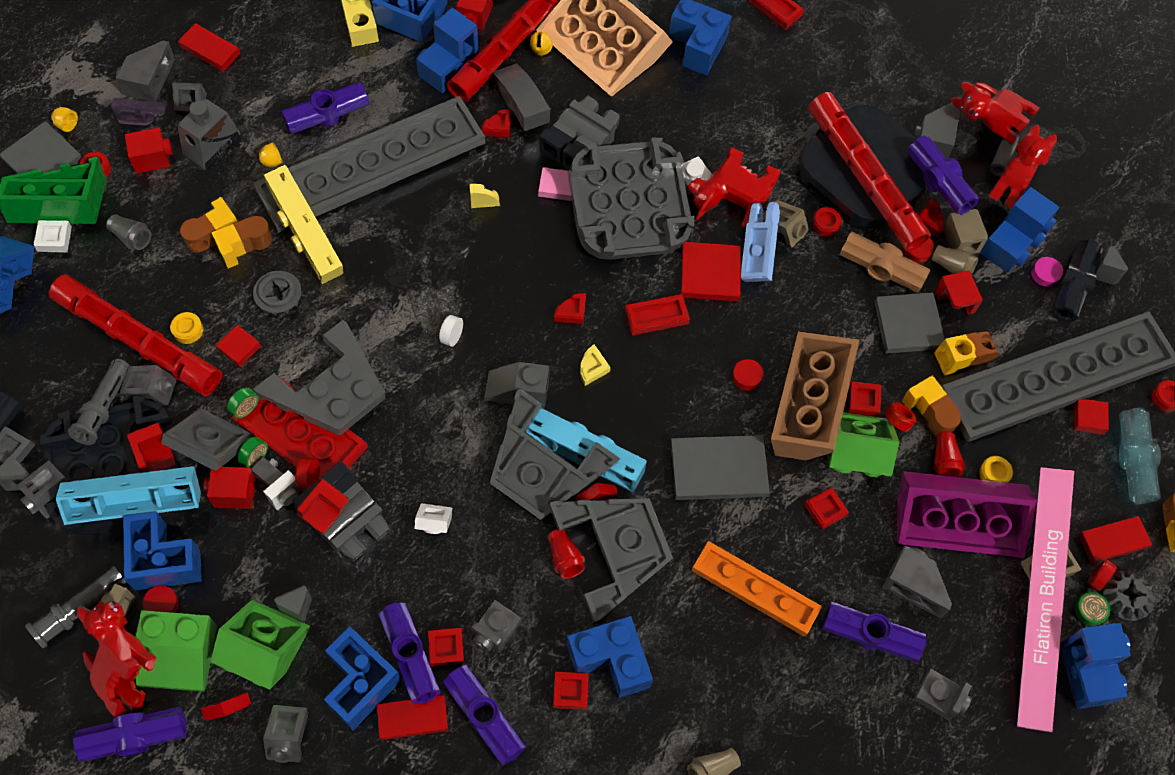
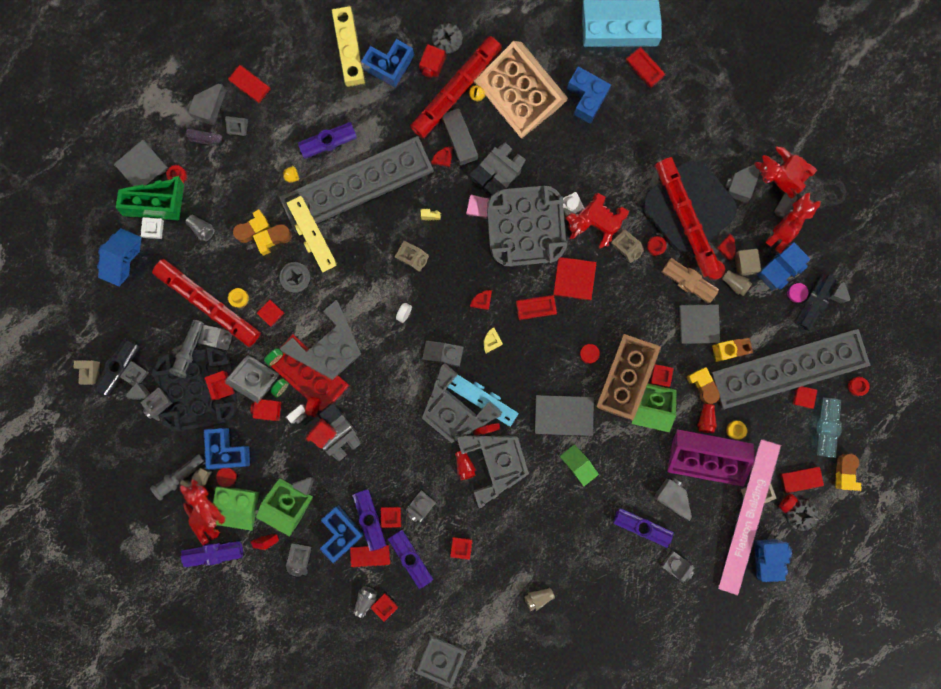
camera: 10 degrees right, 20 degrees up
yellow hinge [51,107,78,132] -> none
medium azure piece [56,466,201,525] -> none
red brick [125,127,173,174] -> none
dark grey torso [178,99,240,170] -> none
flat silver piece [251,457,283,487] -> none
white plate [415,504,453,534] -> none
blue brick [416,7,479,94] -> none
blue brick [566,616,653,698] -> none
orange plate [692,541,822,637] -> none
light blue hinge [741,202,780,282] -> none
red tile [804,487,849,531] -> none
red tile [885,402,917,431] -> none
dark purple piece [907,135,979,215] -> none
red panel [934,270,983,314] -> none
tile [1074,592,1110,626] -> none
none -> dark tan bracket [395,241,429,272]
none -> bright green slope [560,444,599,486]

